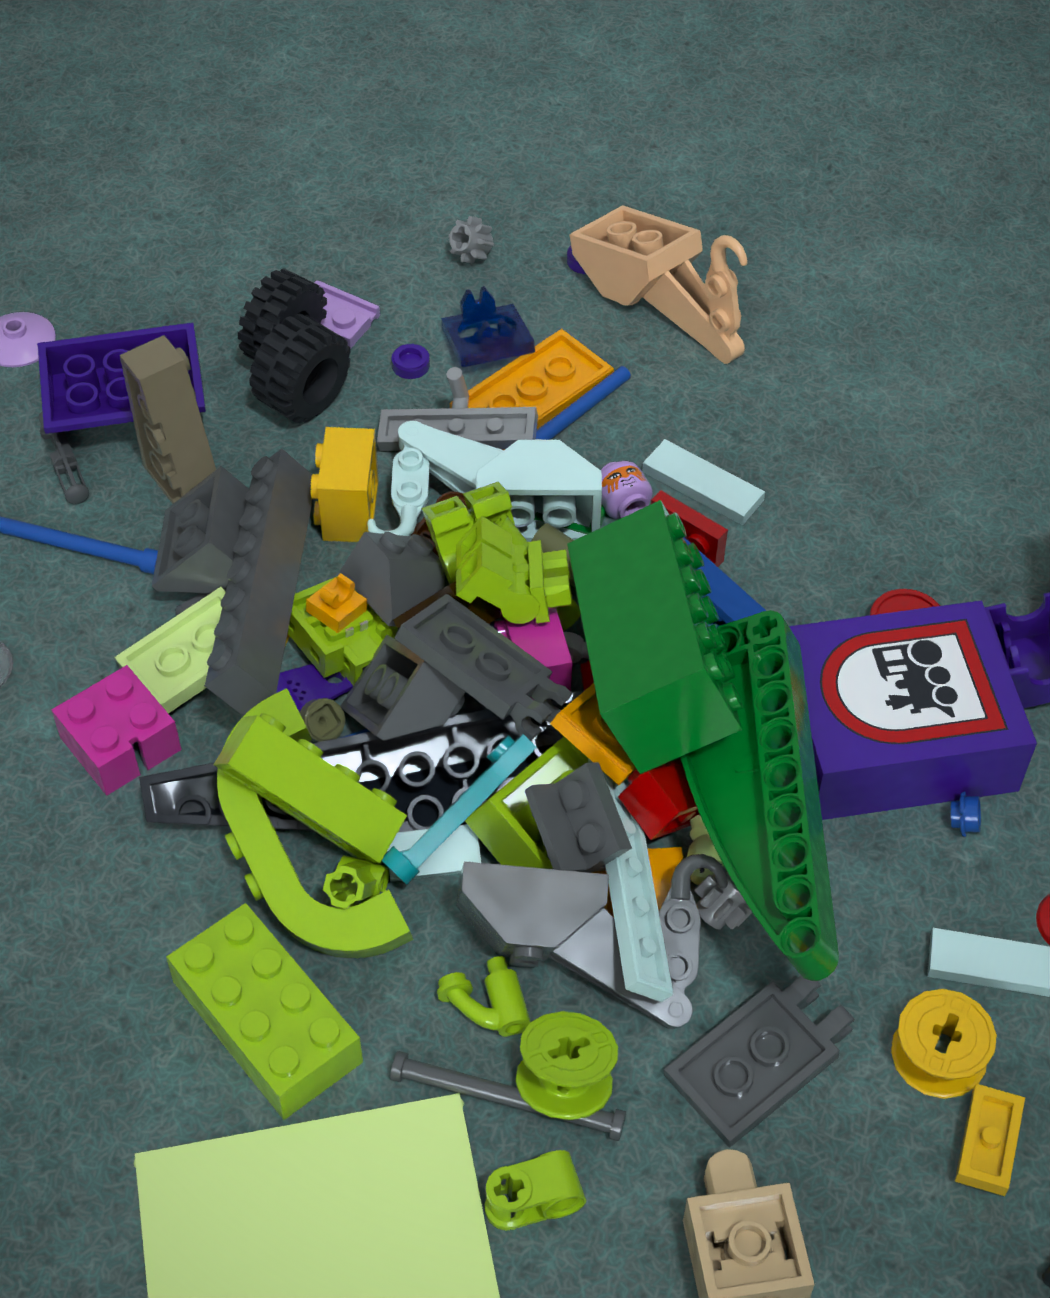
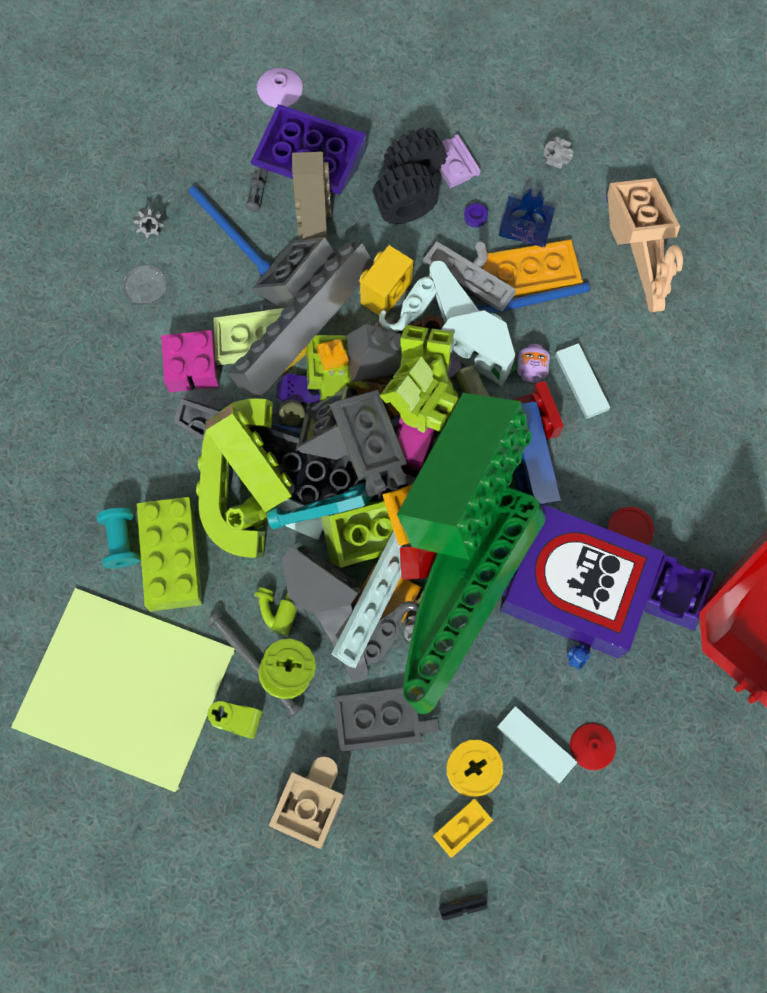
camera: 30 degrees right, 20 degrees up
dark grey bracket [525,762,632,872] -> none
none -> teal piece [96,508,140,569]

